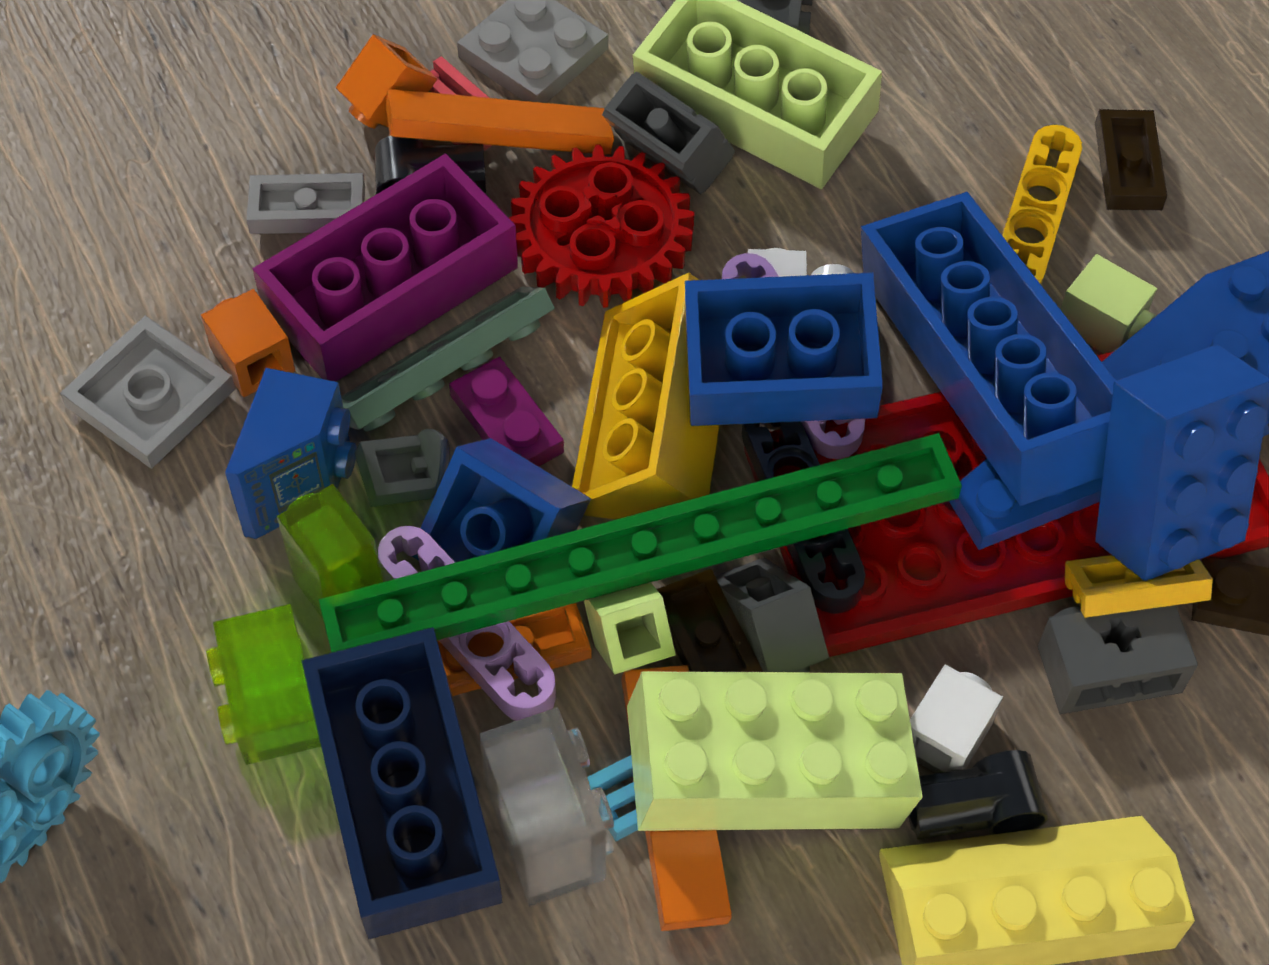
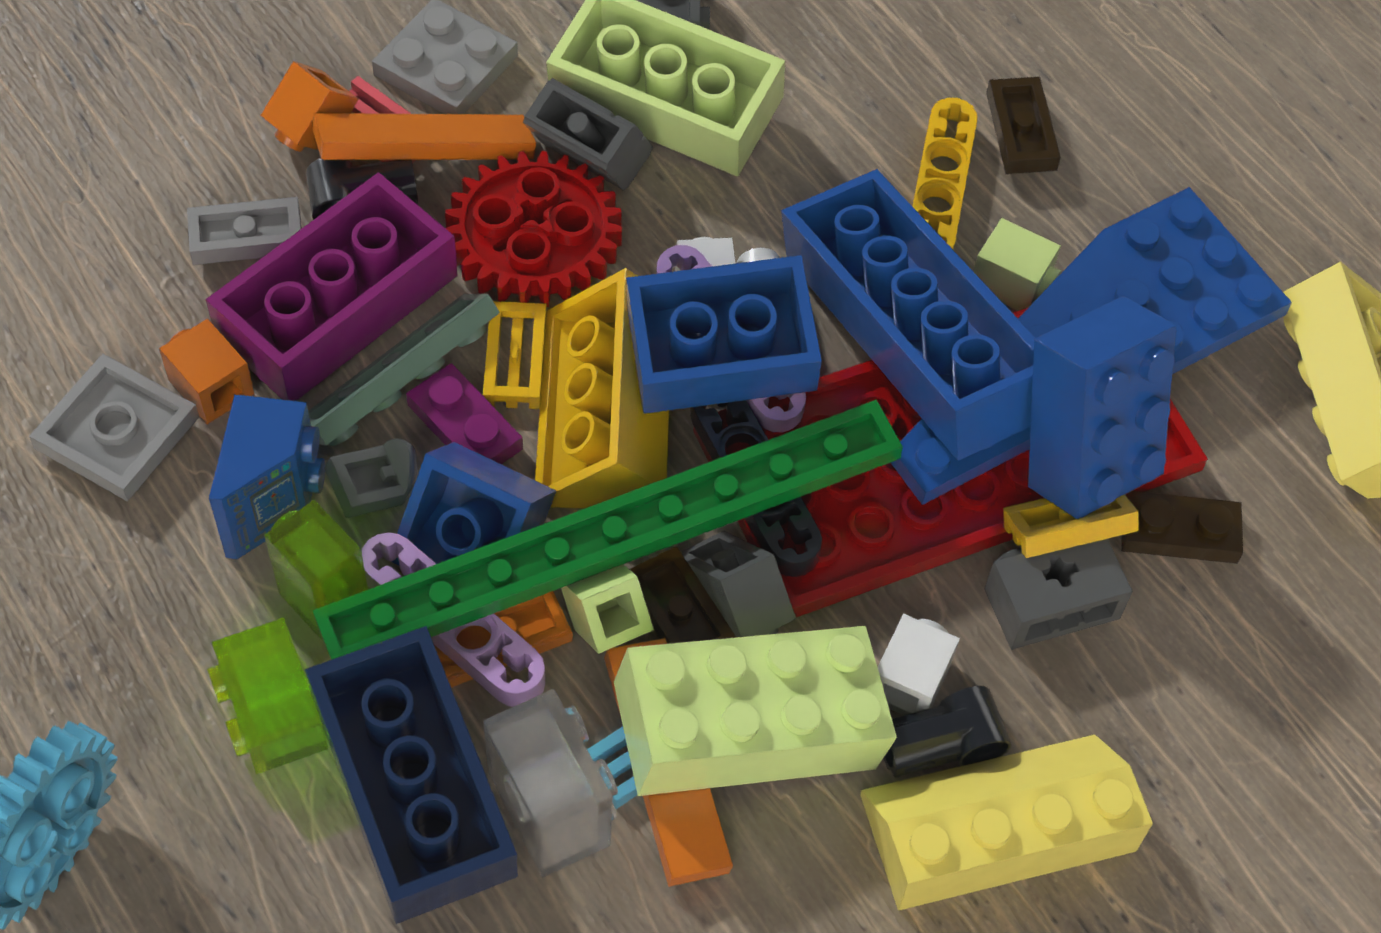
camera: 10 degrees left, 0 degrees up
none -> yellow tile [483,301,546,409]

